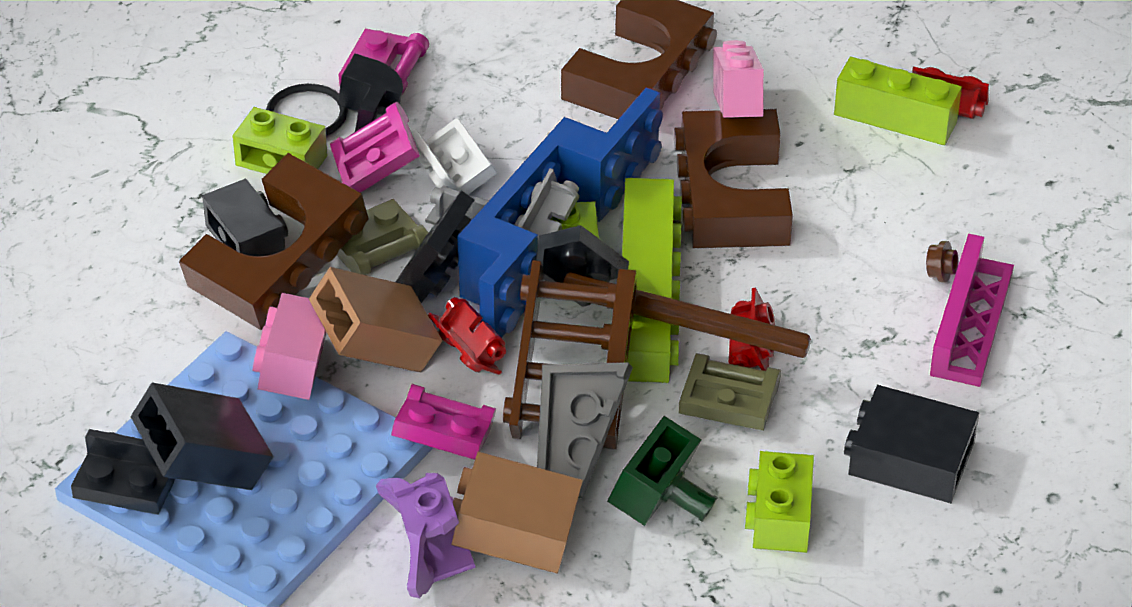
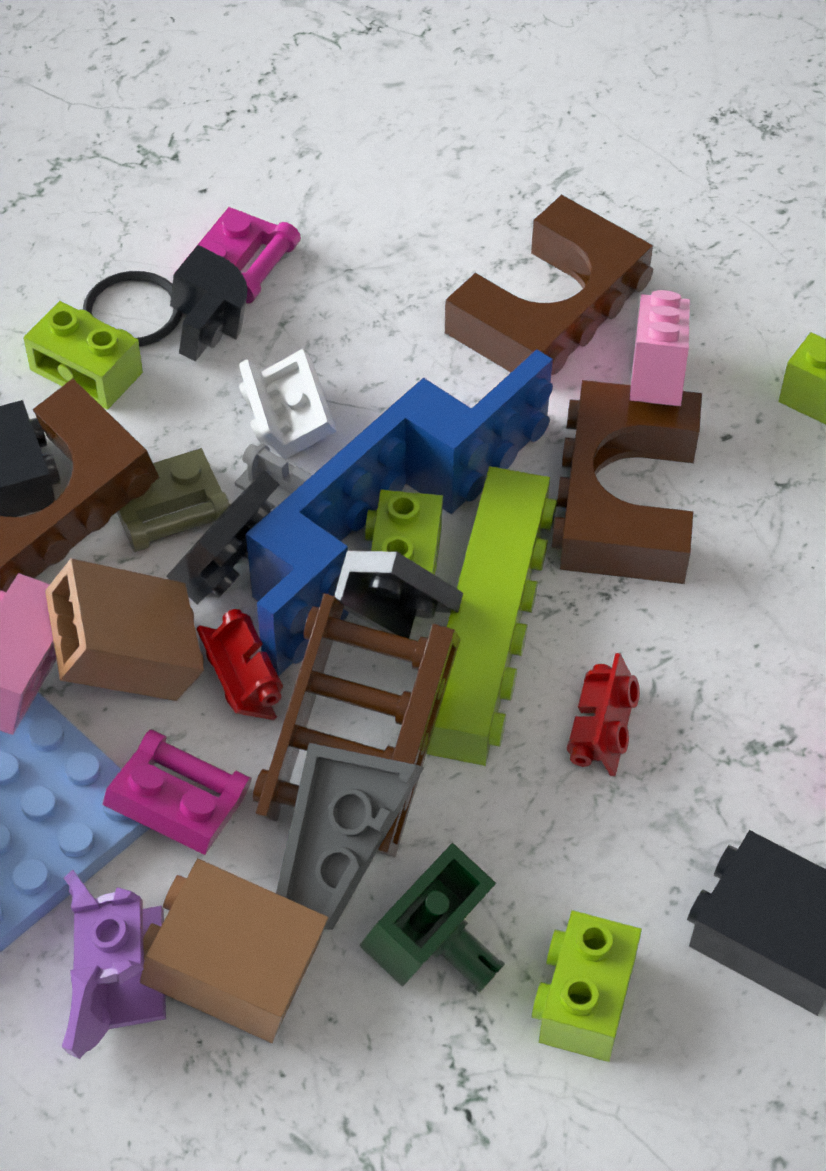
camera: 10 degrees right, 10 degrees up
dark pink plate [330,102,420,193] -> none
light grey hinge [514,168,579,240] -> none
reddish brown axle [563,273,811,358] -> none
olive plate [679,353,781,431] -> none

